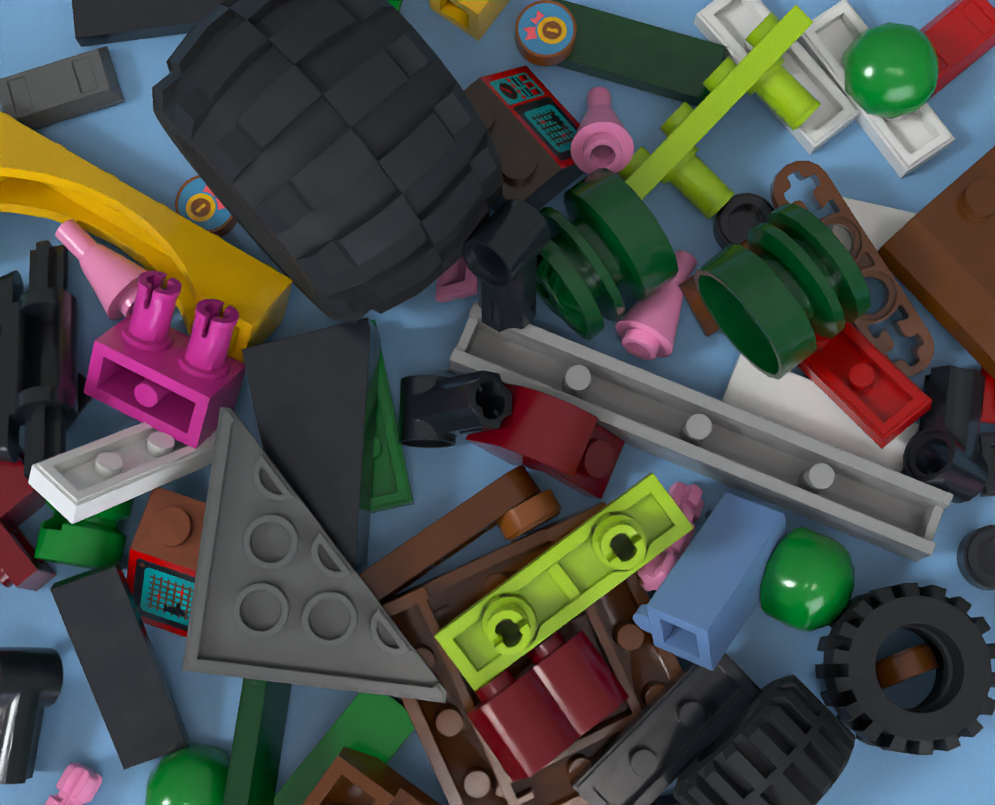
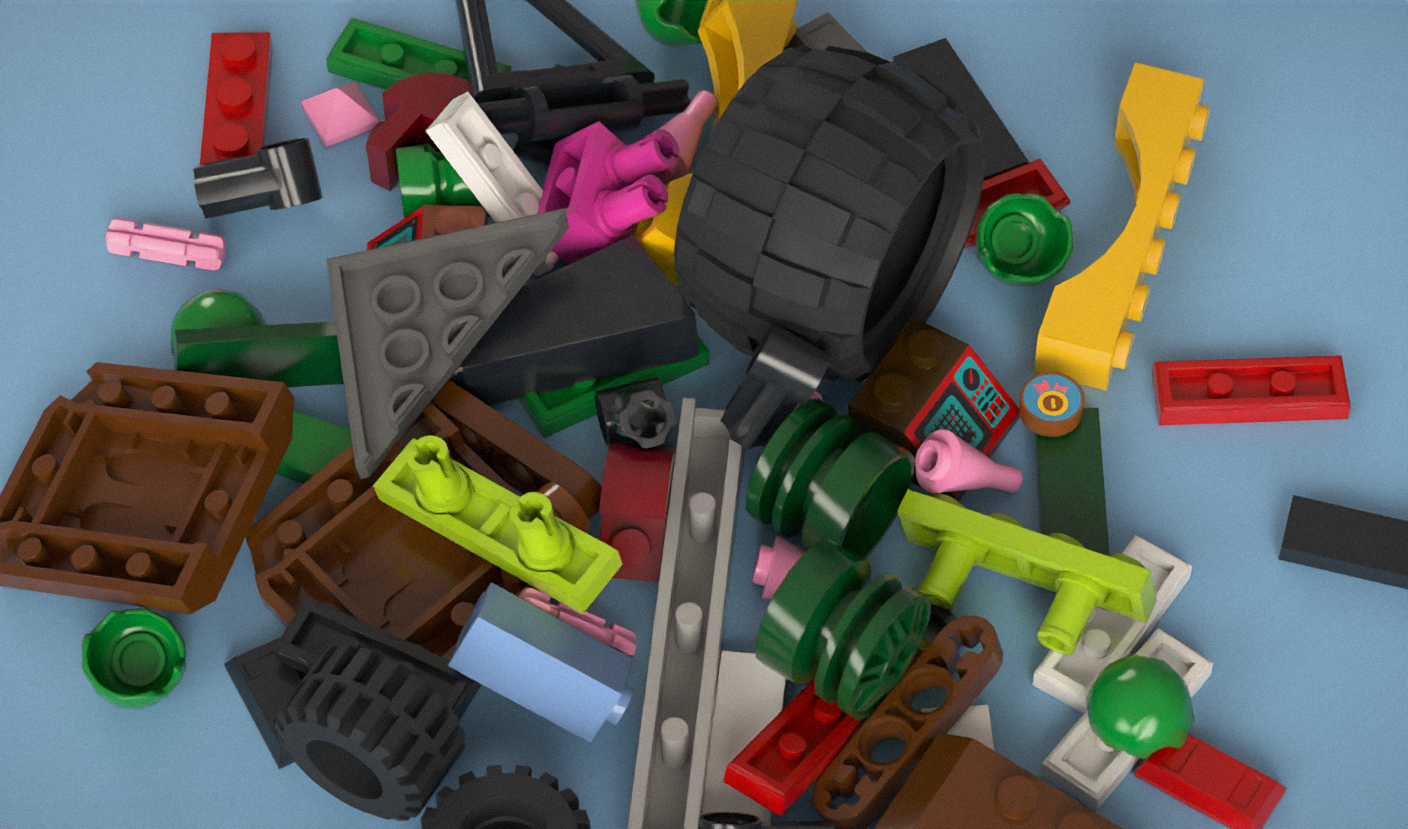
camera: 75 degrees right, 25 degrees down
black tile [50,560,189,770] -> none
dark red brick [466,630,629,782] -> none
green hair [760,527,855,632] -> none

